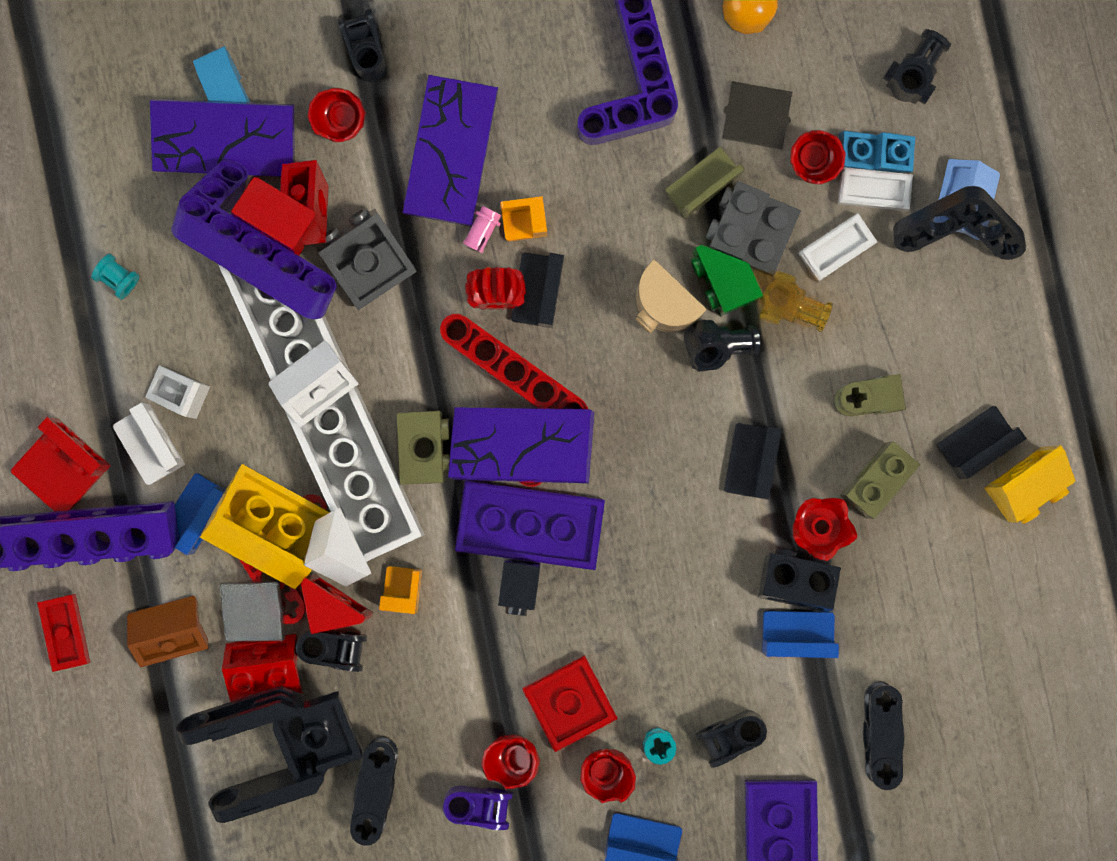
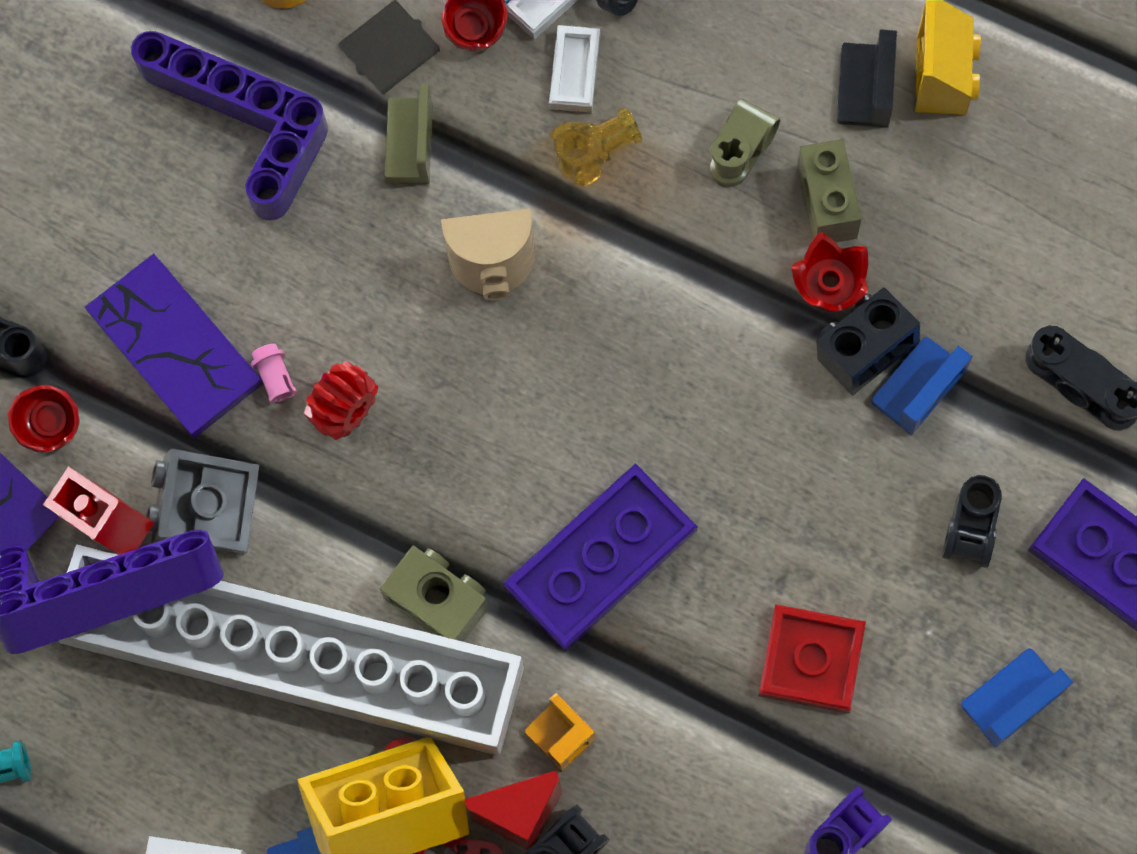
camera: 45 degrees left, 15 degrees down
white slope [145,365,210,419] -> none
red panel [231,177,316,256] -> none
white panel [269,340,359,428] -> none
white slope [304,508,372,586] -> none
red beam [440,314,588,487] -> none
dark purple tile [448,407,595,484] -> none
red hair [481,734,540,789] -> none
black brick [498,559,541,616] -> none
light orange panel [500,196,547,242] -> none
black panel [511,252,564,329] -> none
red hair [580,748,636,803] -> none
teal bush [642,727,677,765] -> none
black connector [684,320,760,372] -> none
green slope [690,245,763,316] -> none
dark grey plate [705,181,801,277] -> none
black panel [724,423,782,500] -> none

